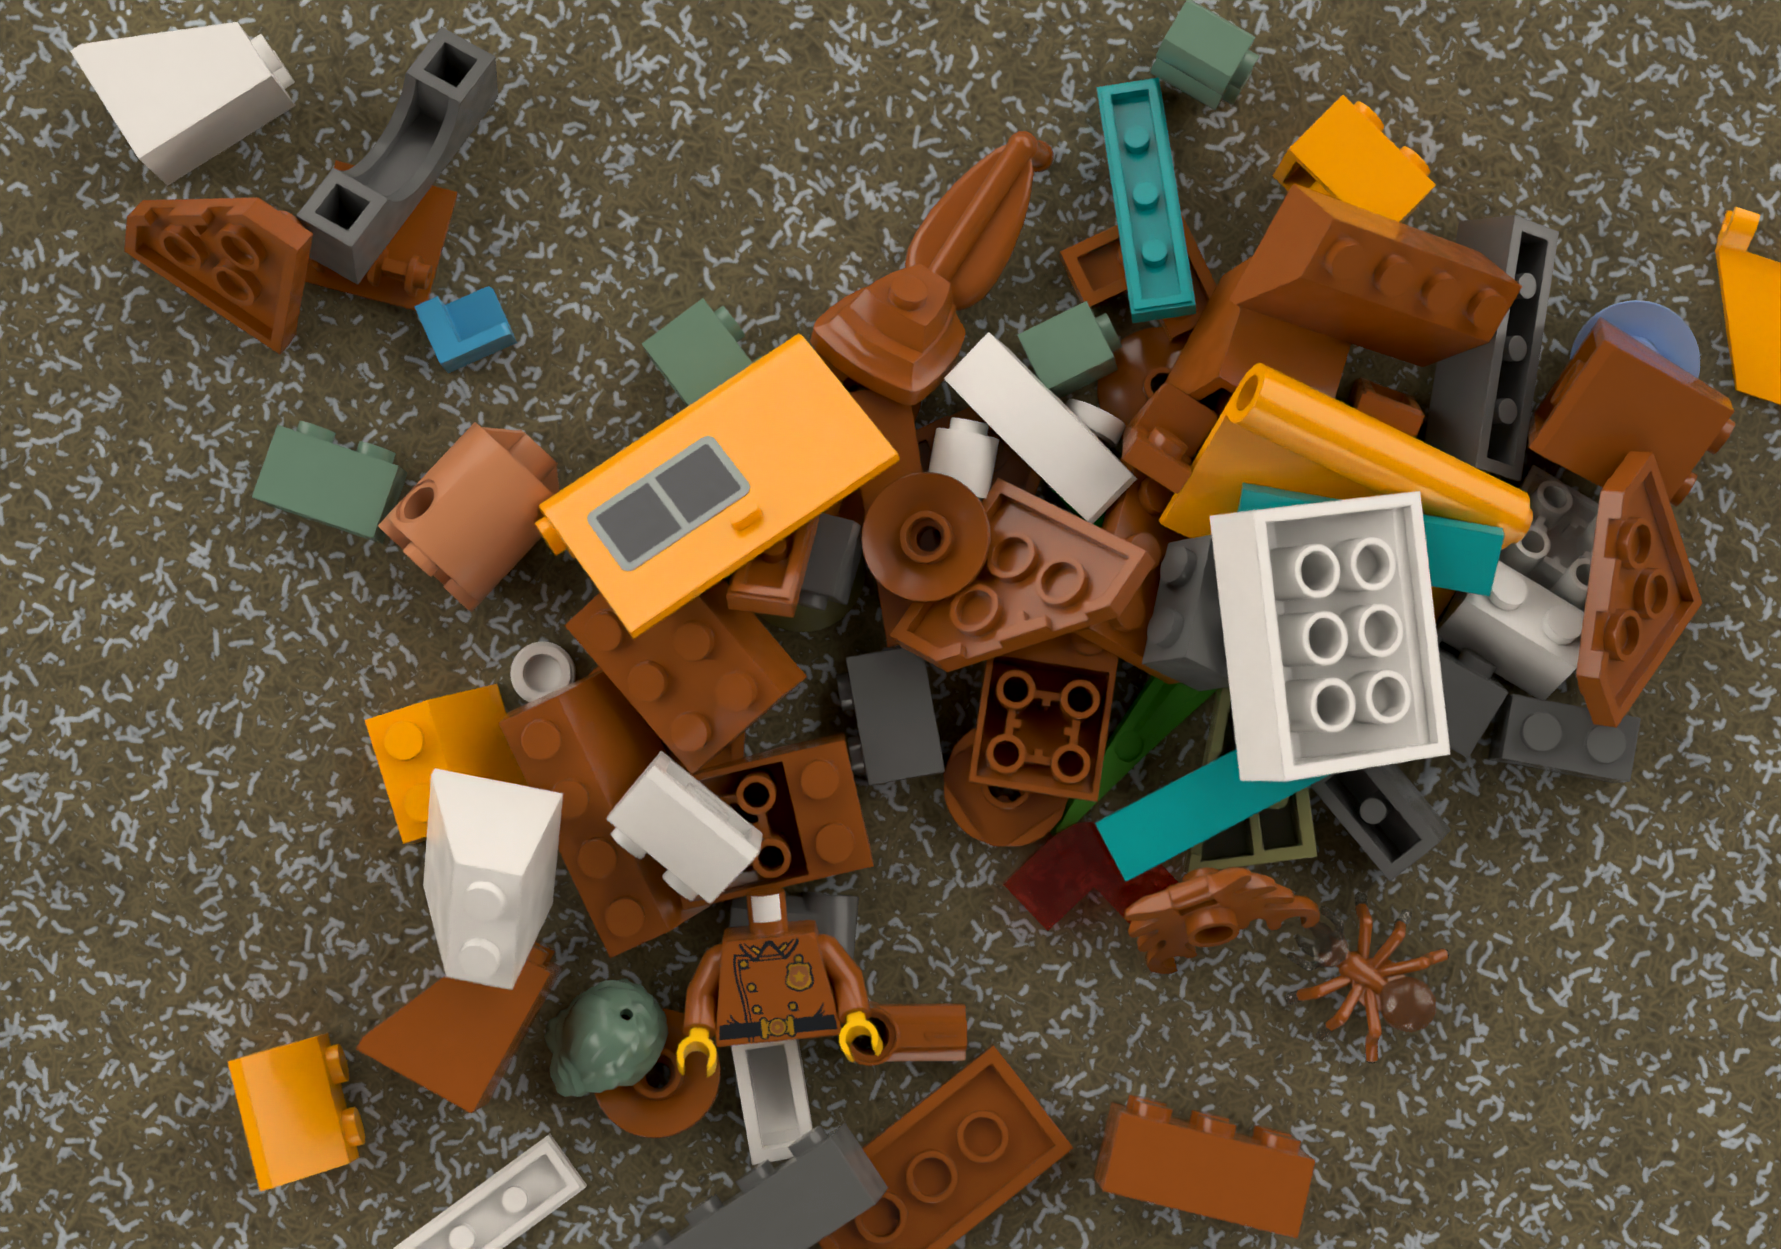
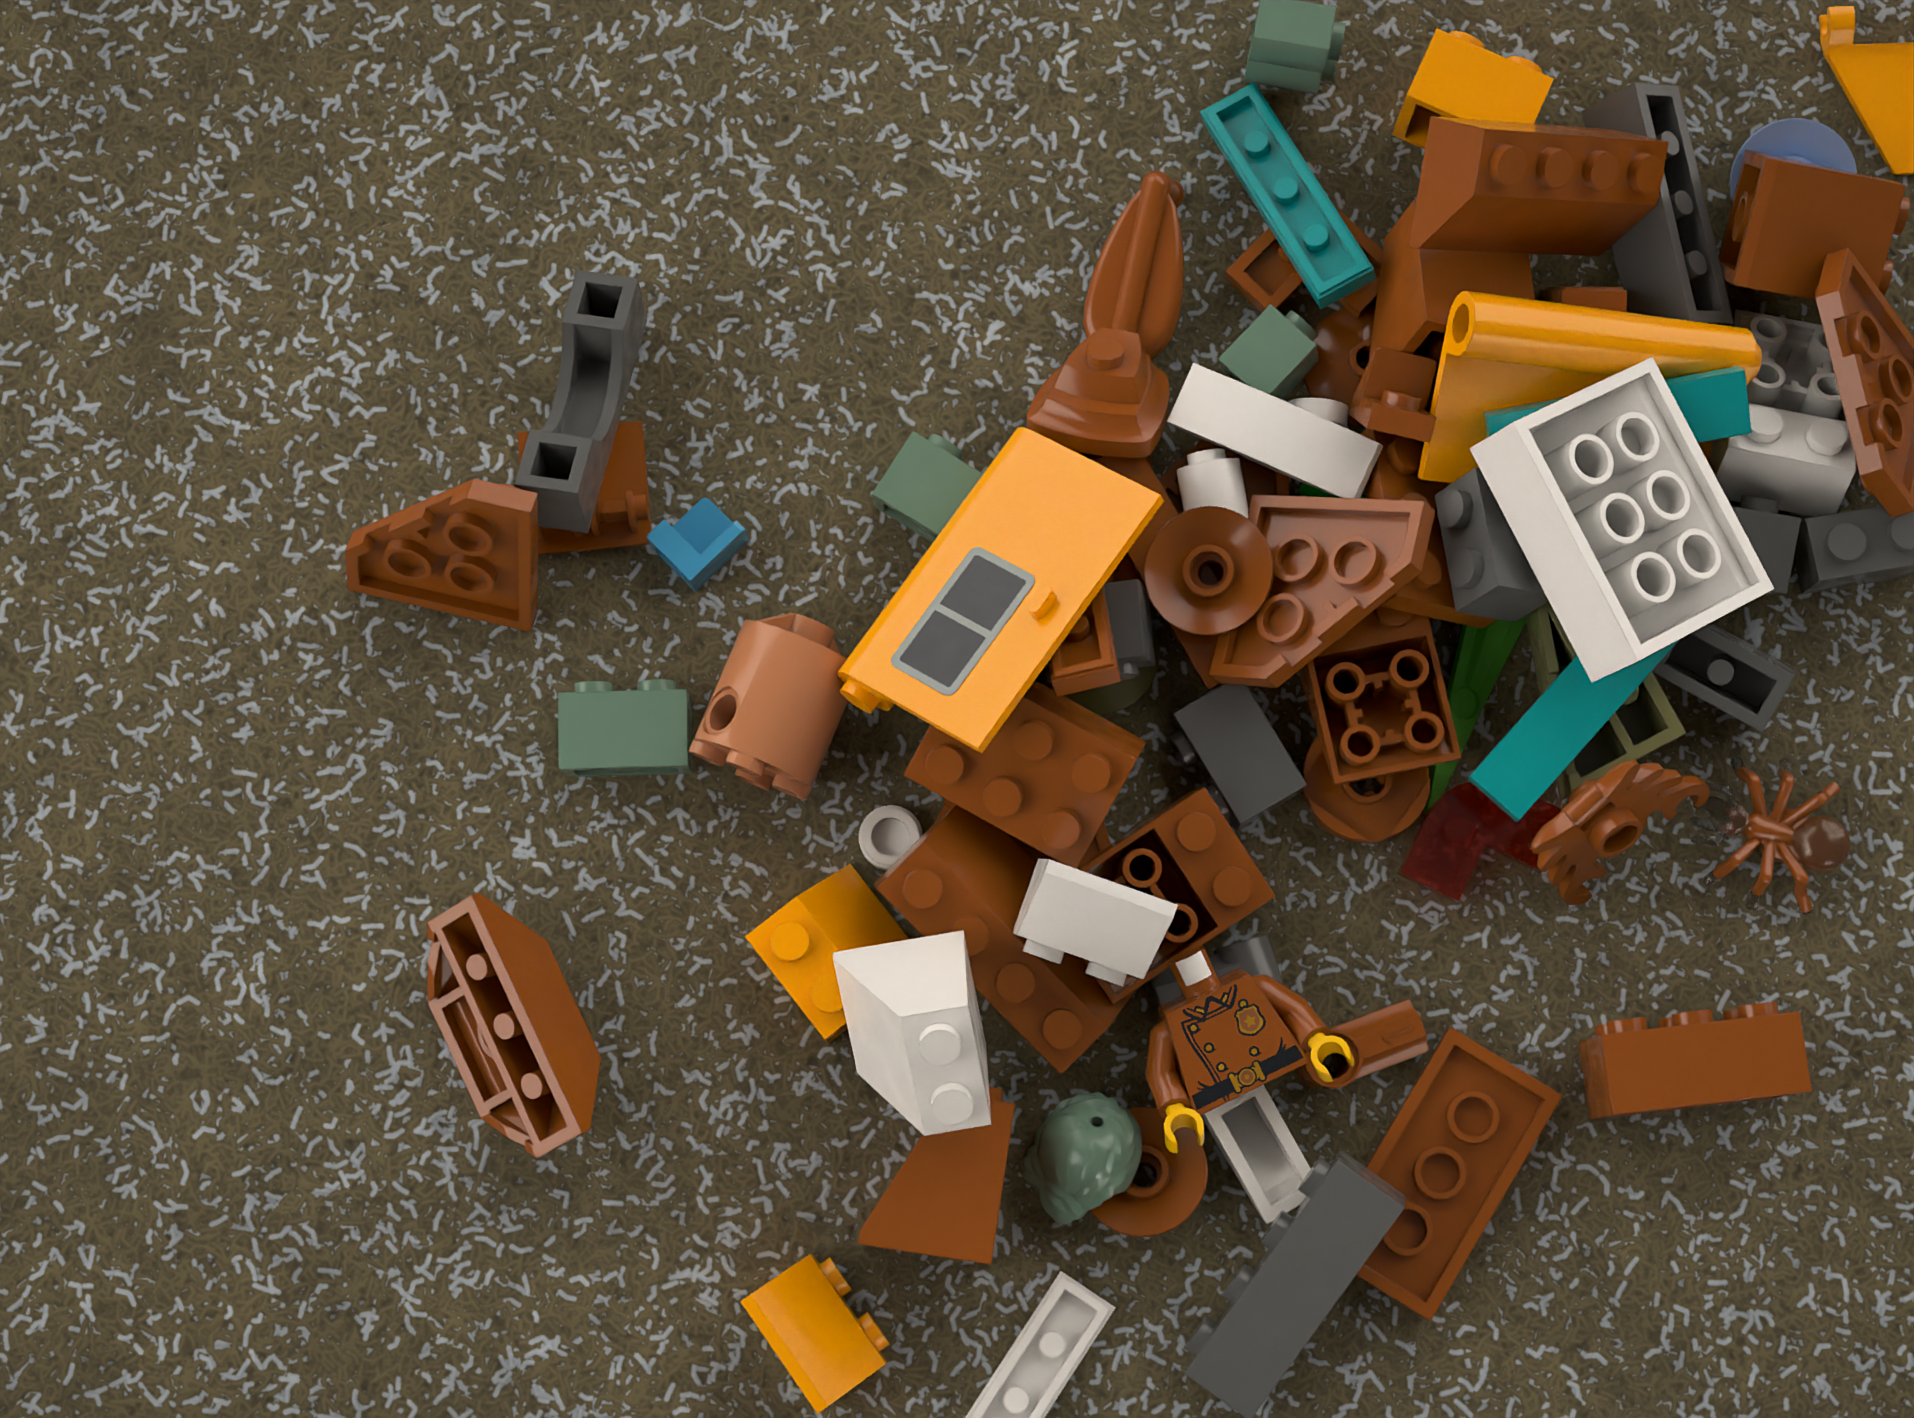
camera: 15 degrees left, 5 degrees down
white slope [71,22,295,186] -> none
none -> dark orange wedge [427,893,601,1158]

